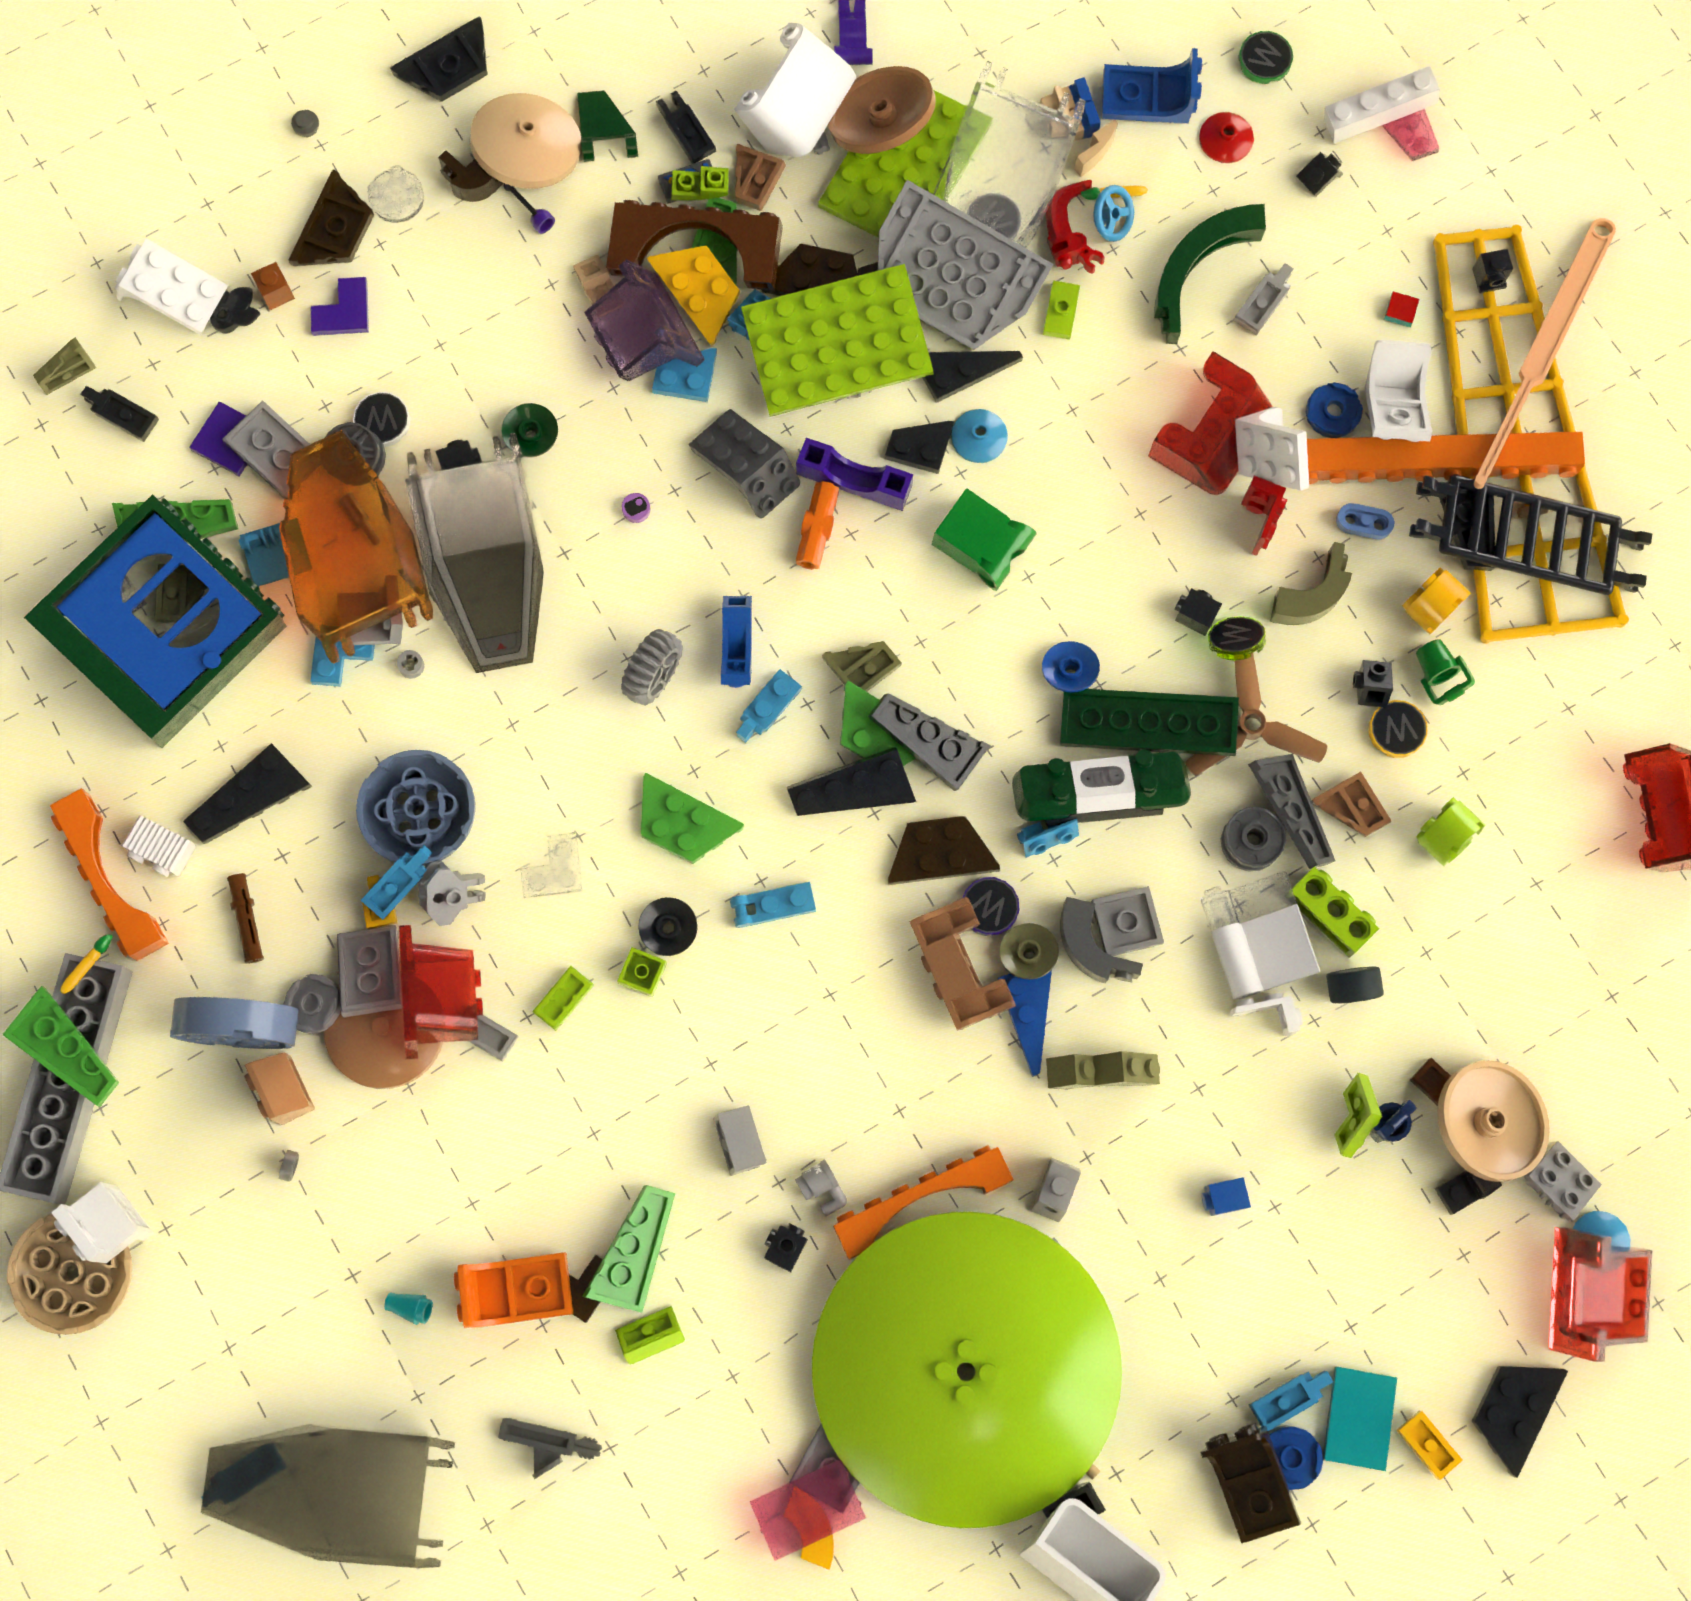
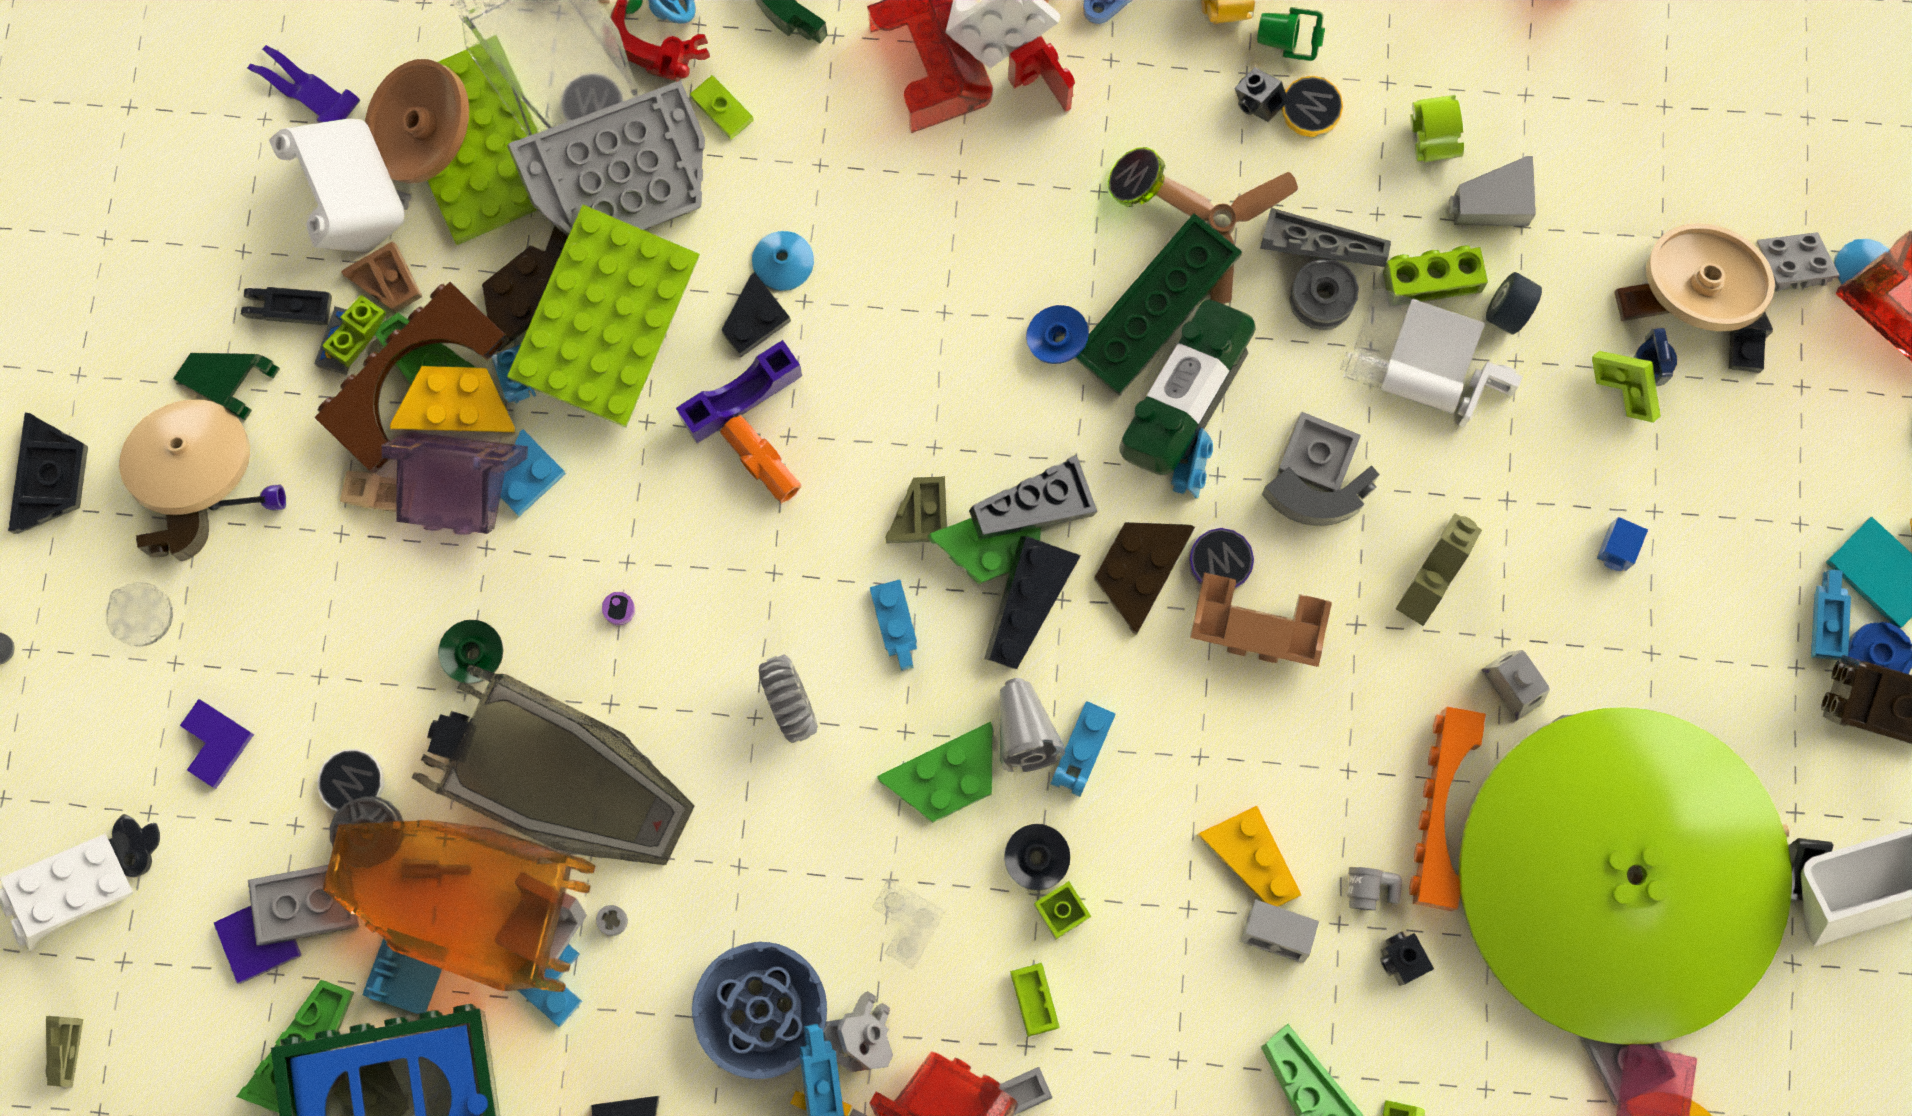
camera: 50 degrees left, 0 degrees up
black hinge [80,385,159,442] -> none
dark orange brick [251,262,295,310] -> none
dark brown wing [288,169,374,266] -> none
dark grey bracket [688,409,800,518] -> none
blue arch [721,596,752,688] -> none
black wing [922,351,1023,403] -> none
green piece [931,488,1037,591] -> none
blue wing [997,970,1052,1077] -> none
olive dish [999,923,1059,980] -> none
black brick [1174,588,1222,636] -> none
olive arch [1270,542,1352,625] -> none
medium nougat wing [1312,771,1391,837] -> none
none -> light grey cone [1000,678,1065,772]
none -> yellow wing [1197,806,1302,907]
none -> light grey slope [1449,156,1536,226]

